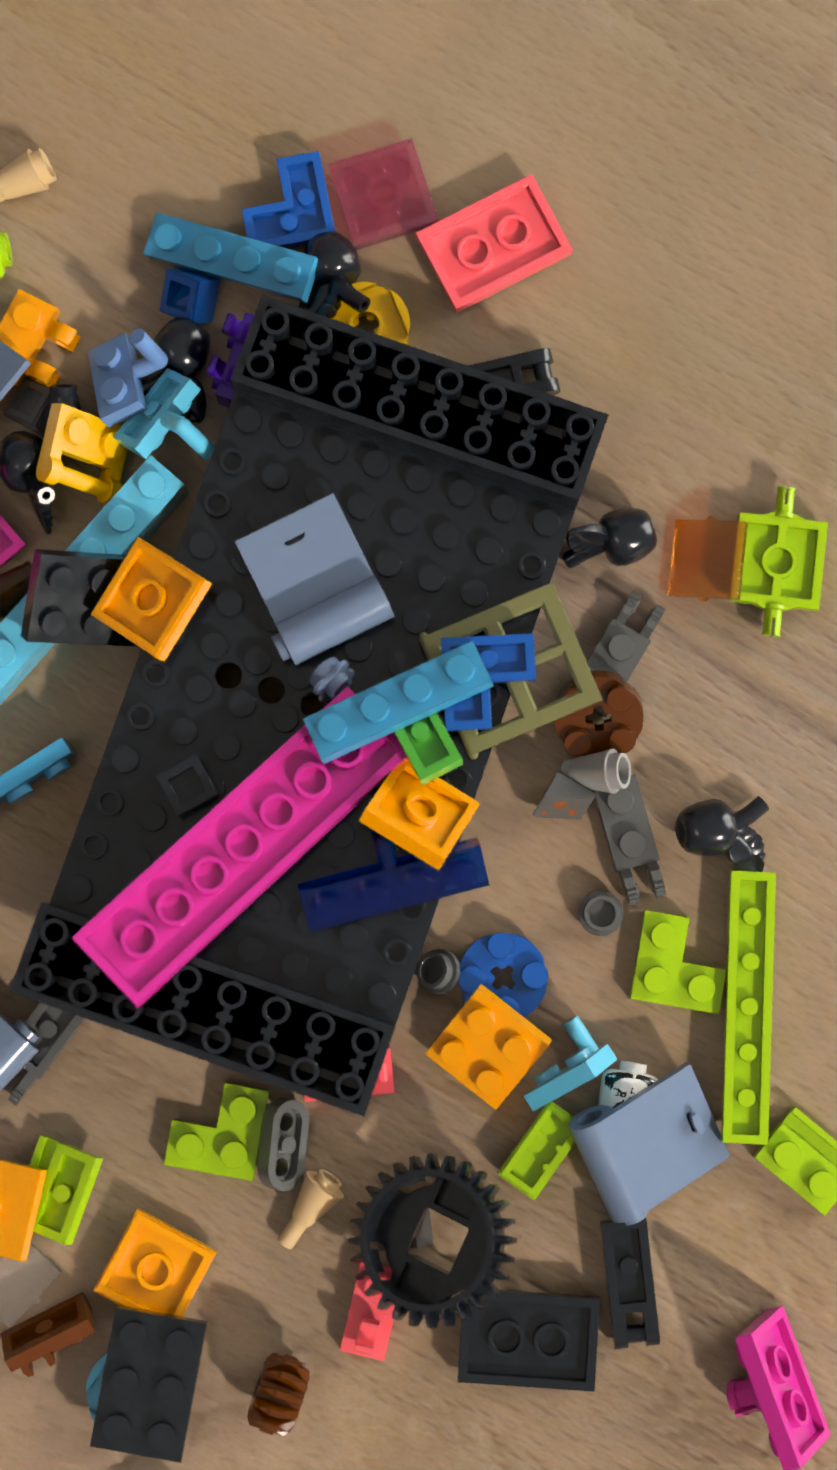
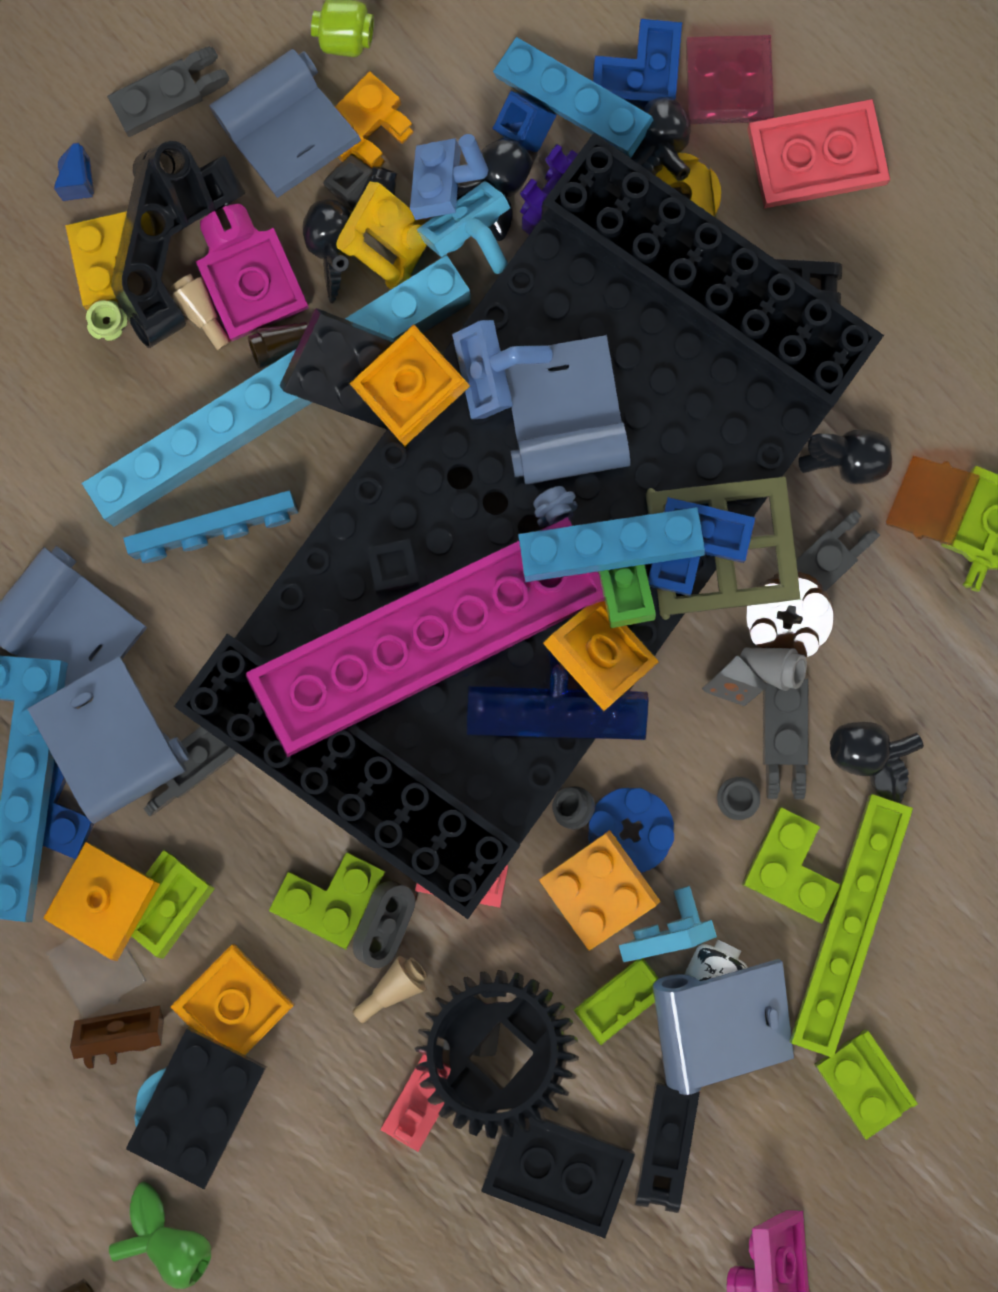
camera: 20 degrees right, 0 degrees up
reddish brown gear [247,1353,310,1437] -> none
none -> medium blue plate [452,320,553,419]

